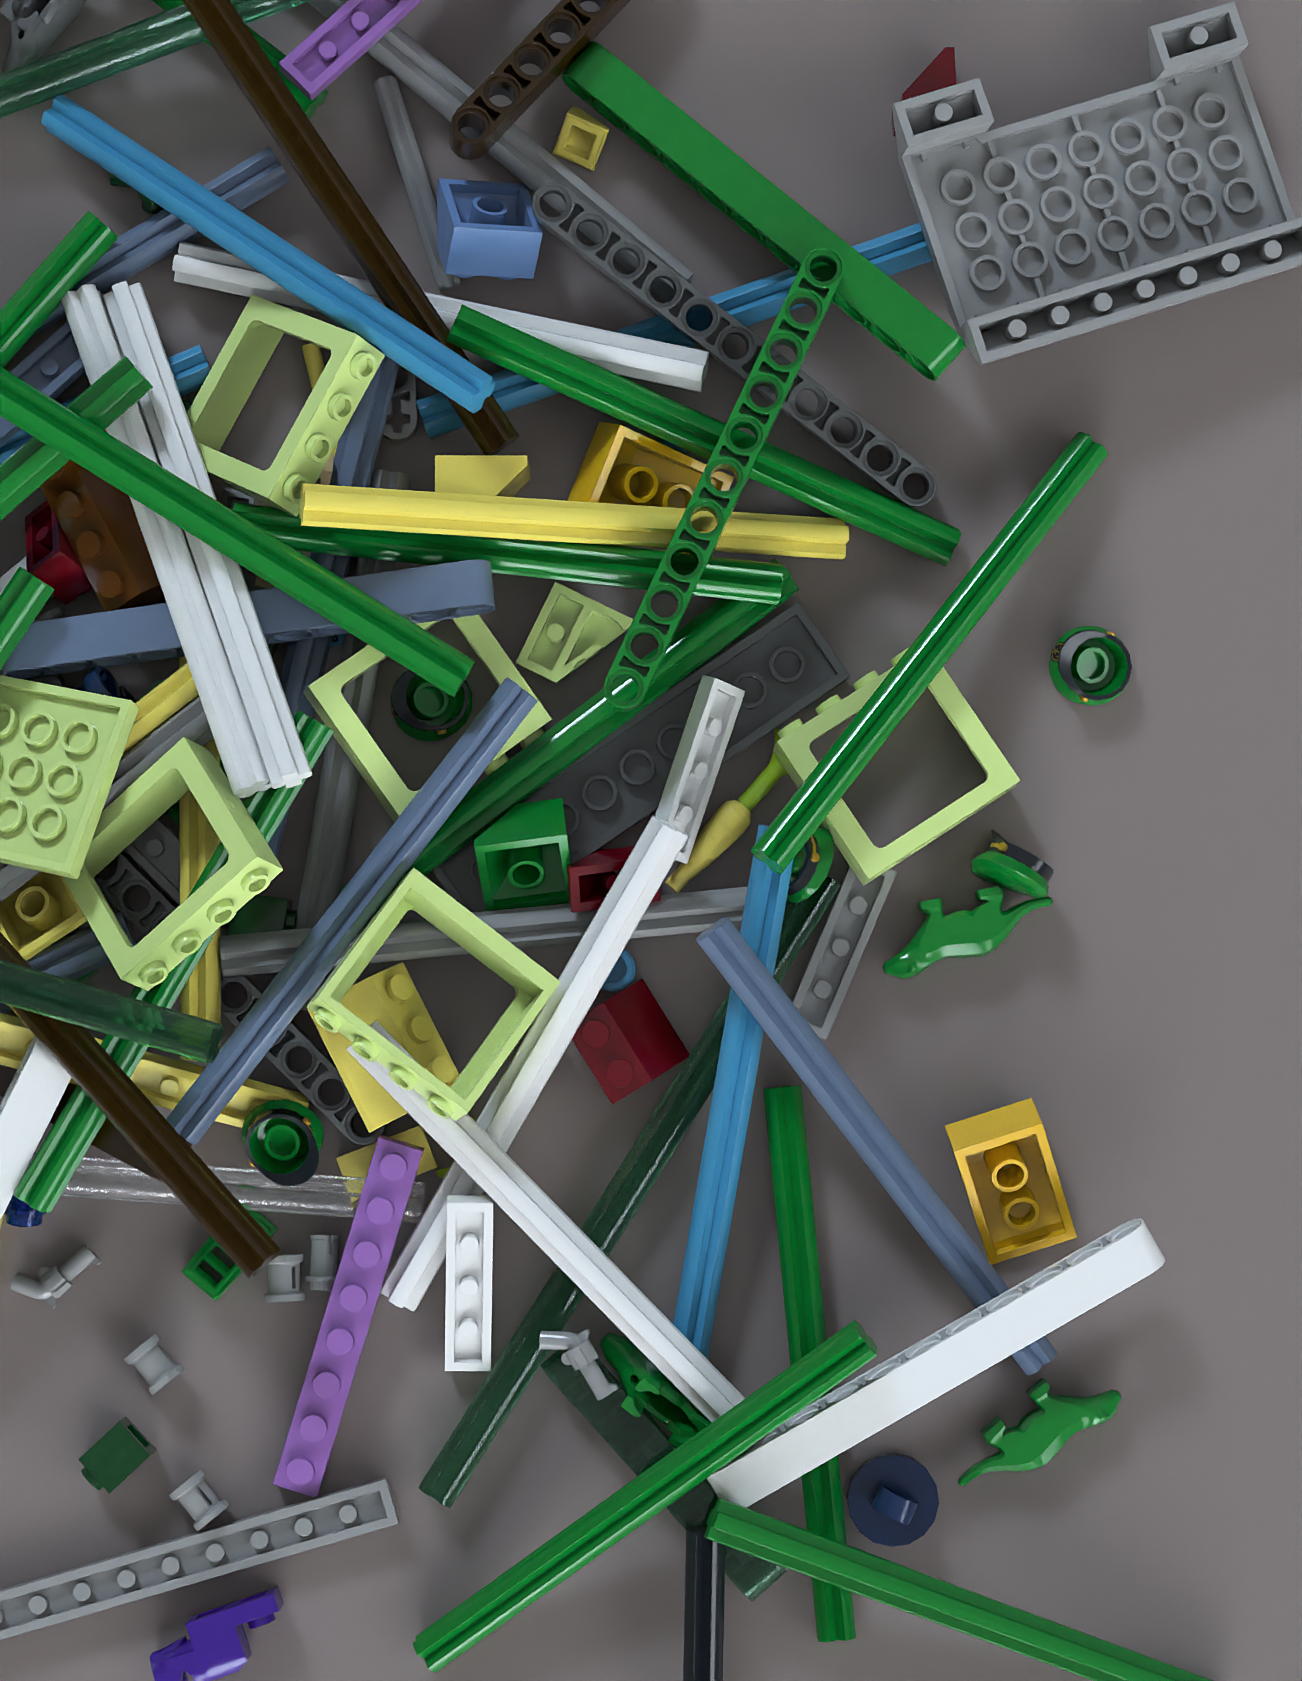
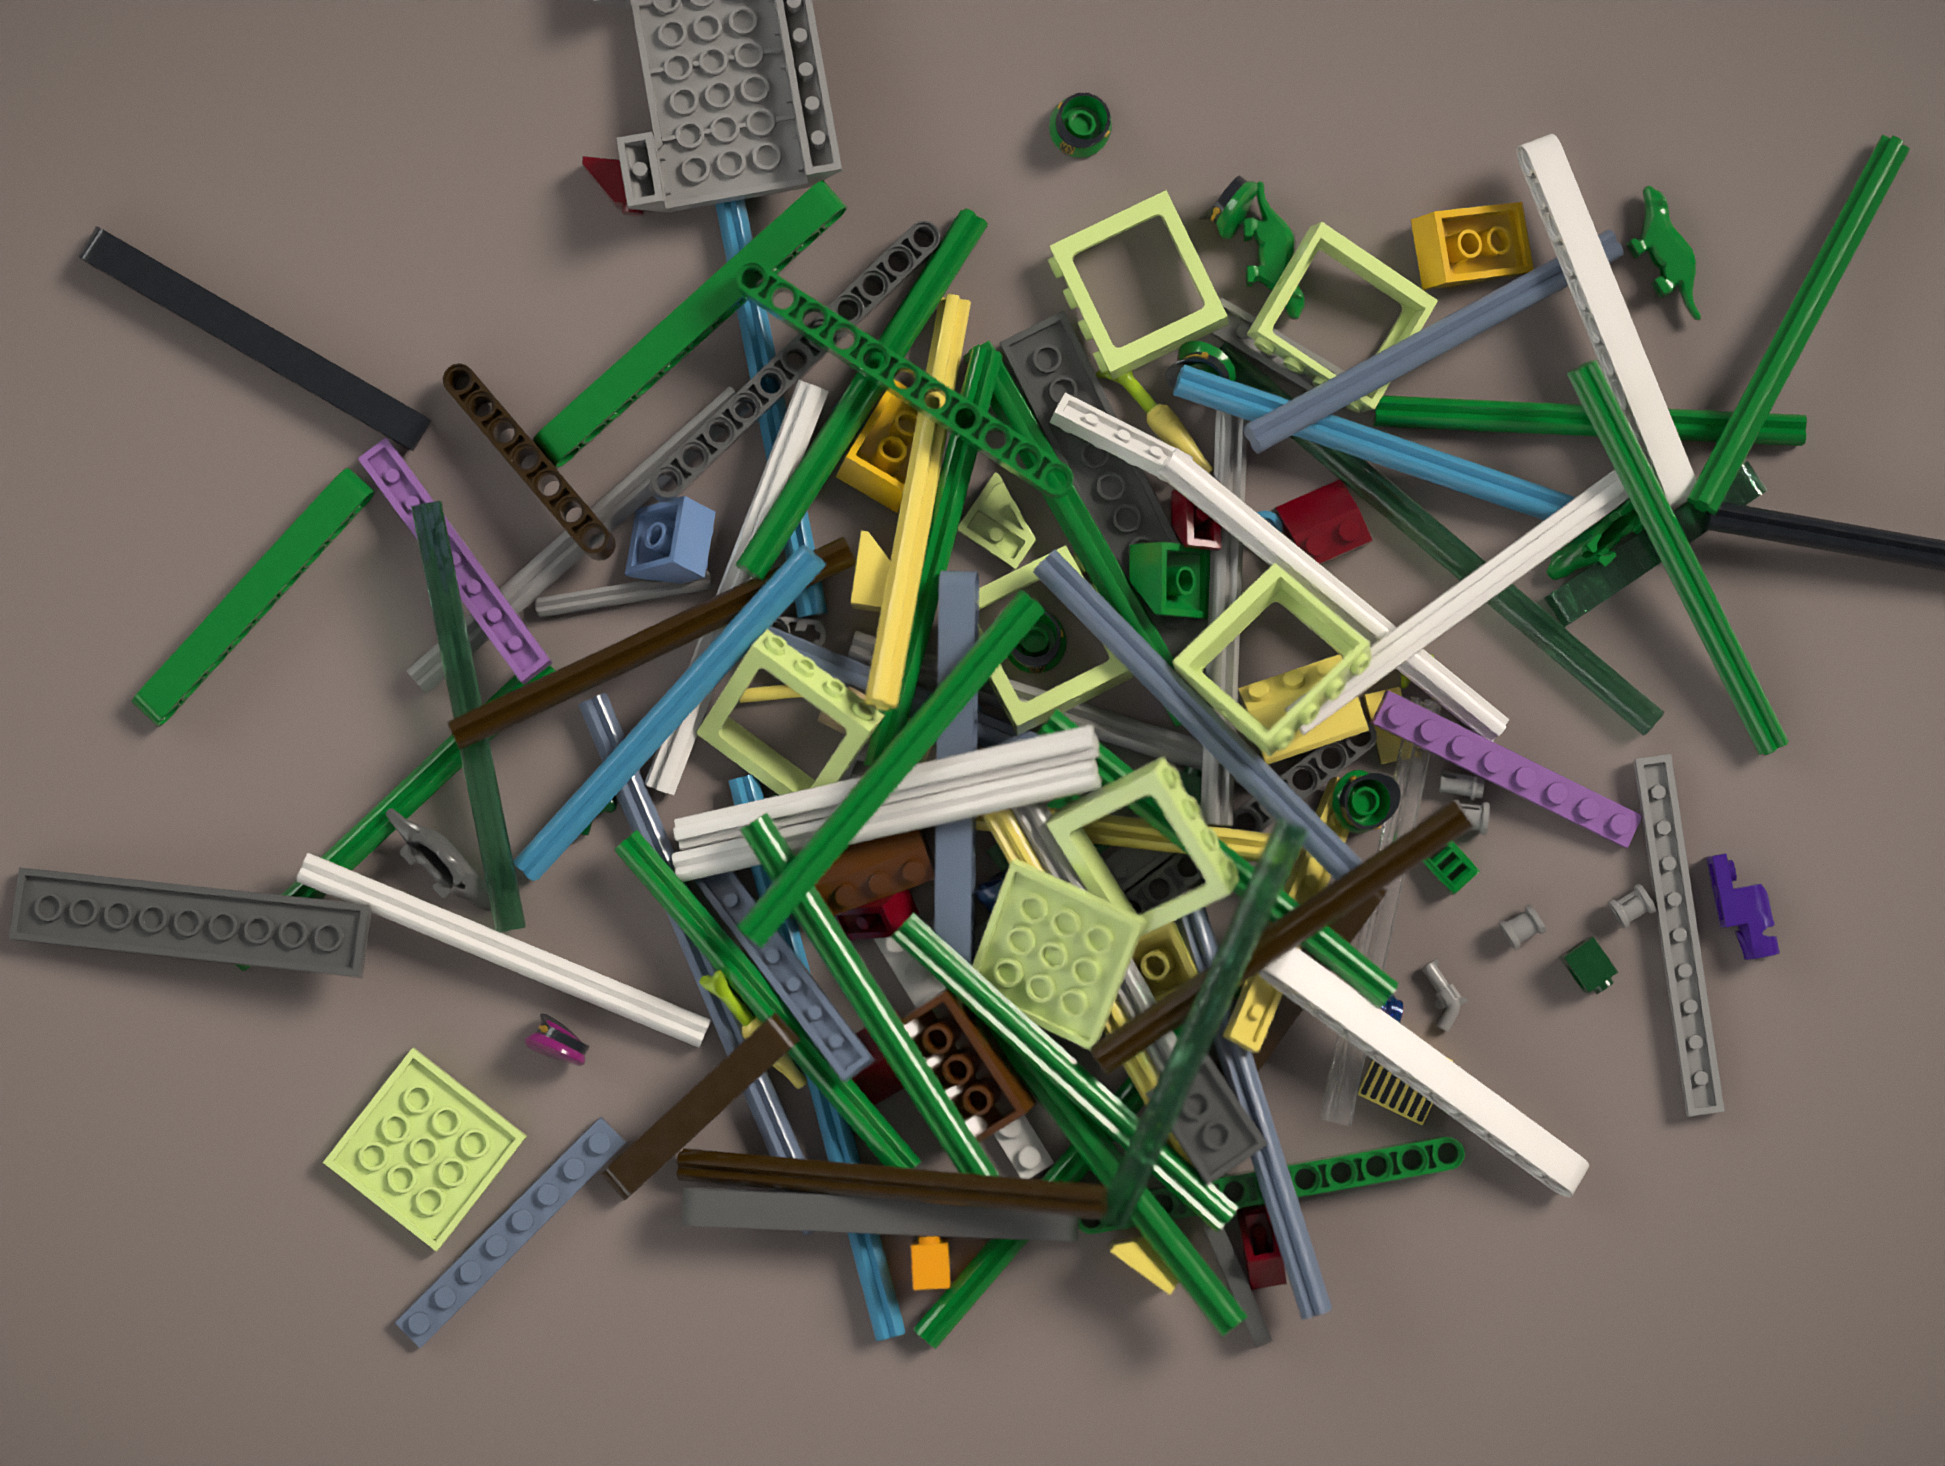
camera: 85 degrees left, 0 degrees up
white plate [445,1195,493,1371] -> none
light grey piece [539,1328,619,1401] -> none
light yellow slope [553,106,610,171] -> none
green axle [751,432,1108,874] -> none
dark blue tile [846,1452,939,1547] -> none
none -> yellowish green piece [1246,222,1438,413]

